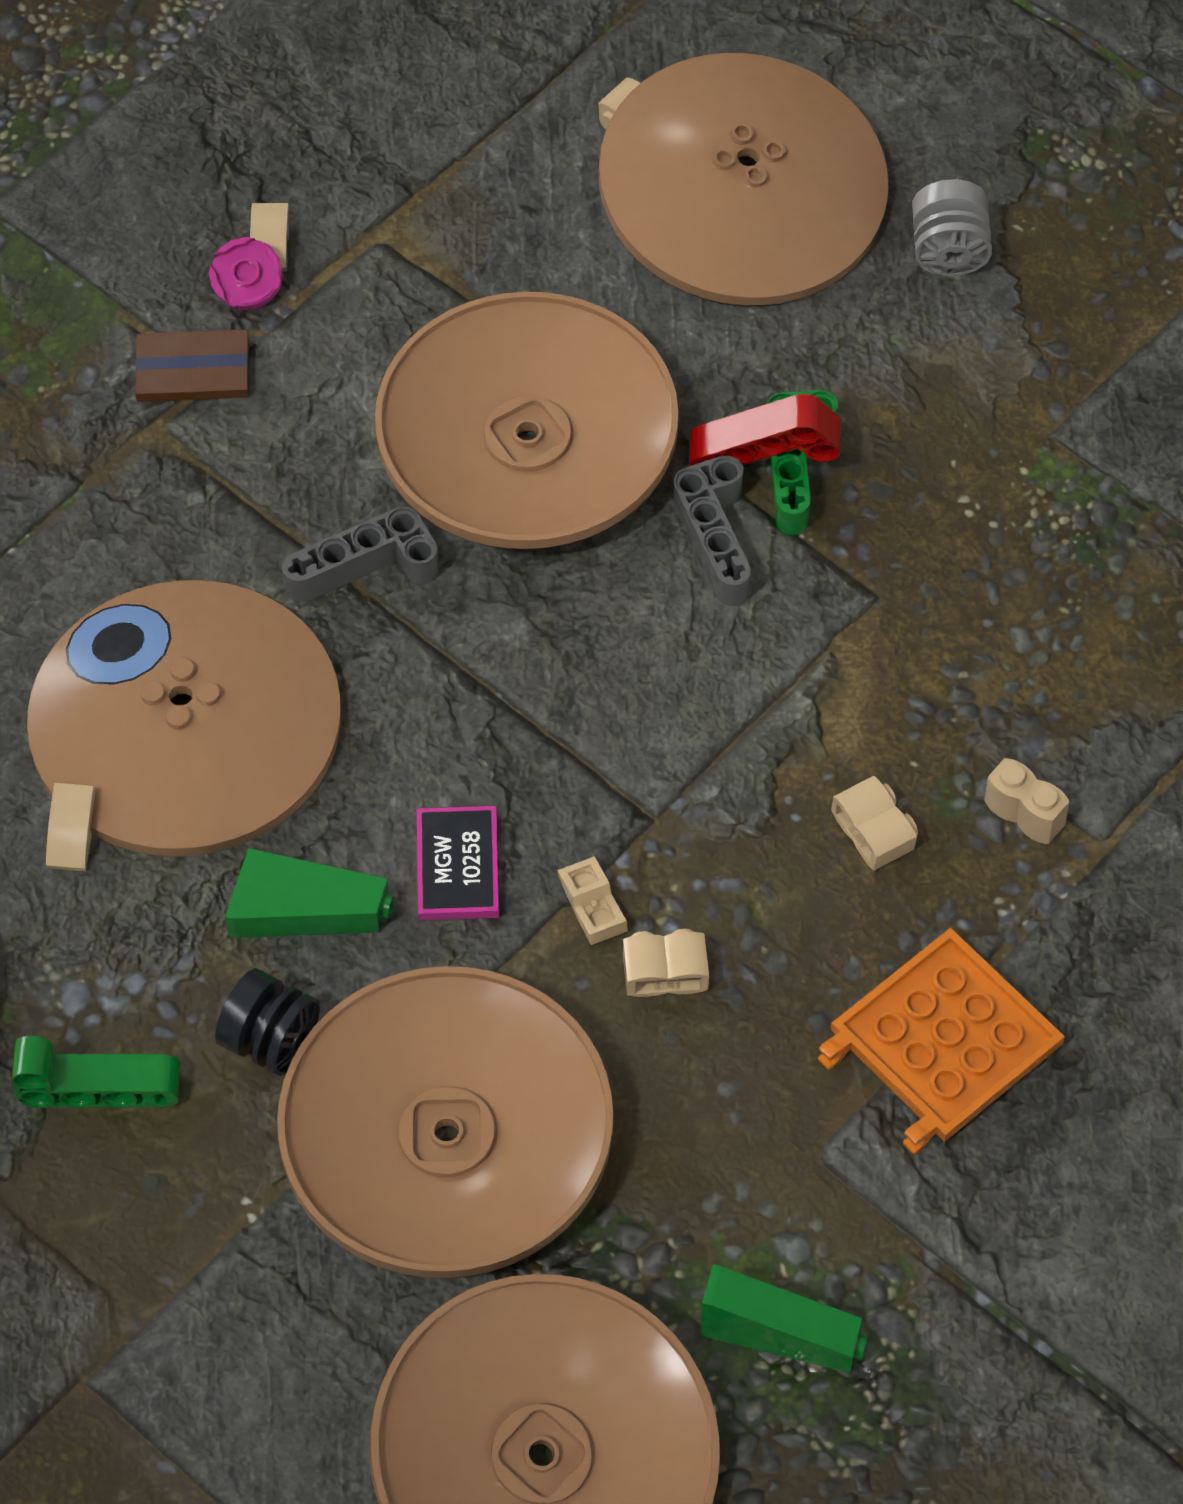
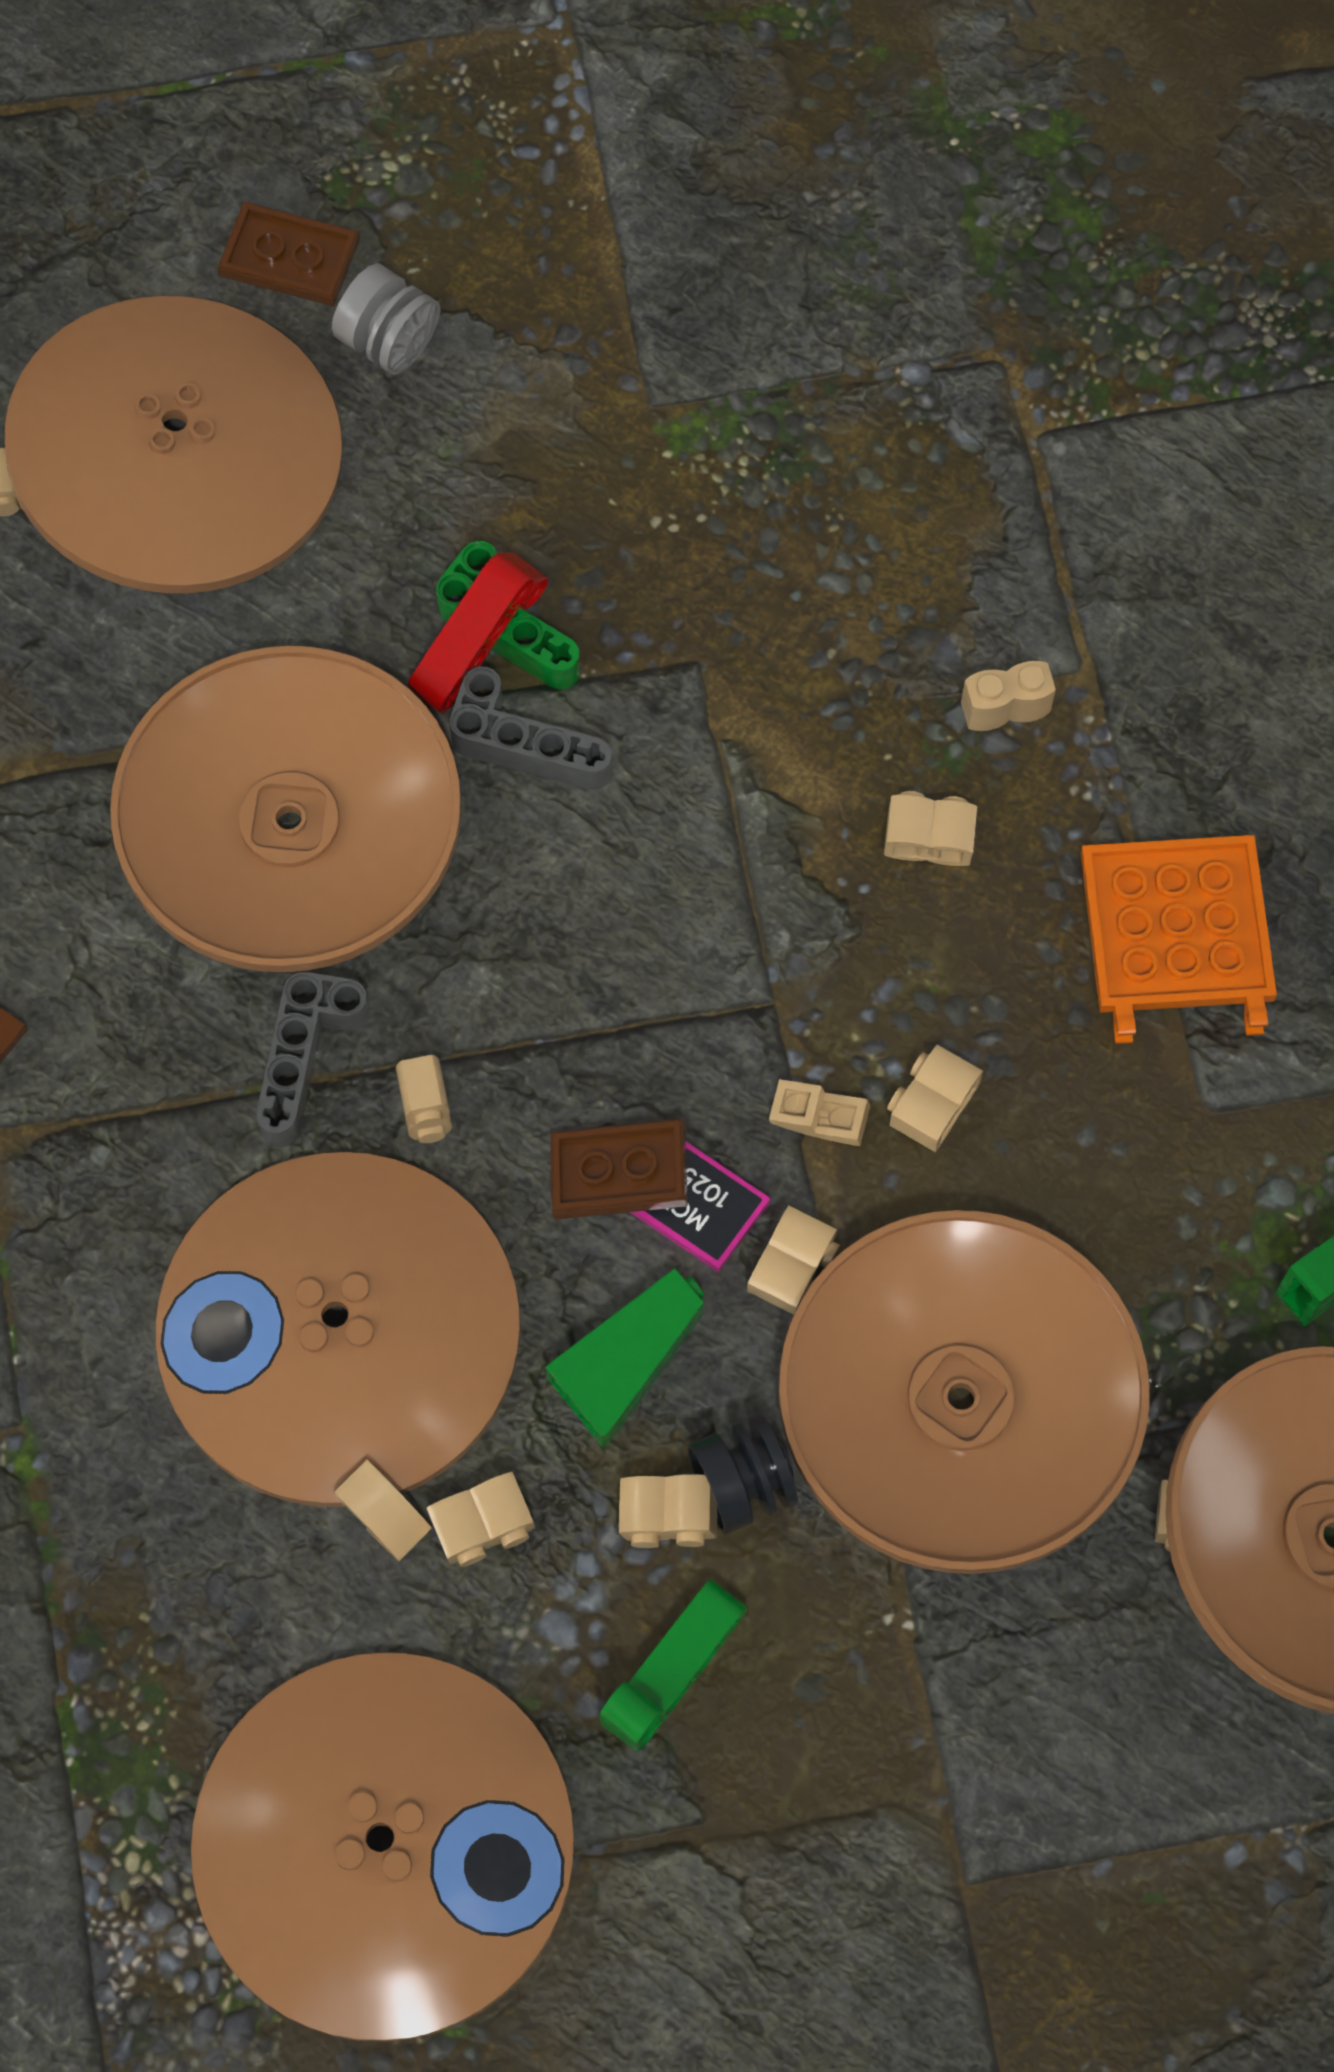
camera: 55 degrees left, 10 degrees up
none -> reddish brown tile [217,201,360,307]
none -> tan brick [396,1055,452,1143]
none -> tan brick [427,1472,535,1567]
none -> reddish brown tile [551,1119,688,1220]
none -> tan brick [619,1475,717,1548]
none -> tan brick [747,1205,840,1315]

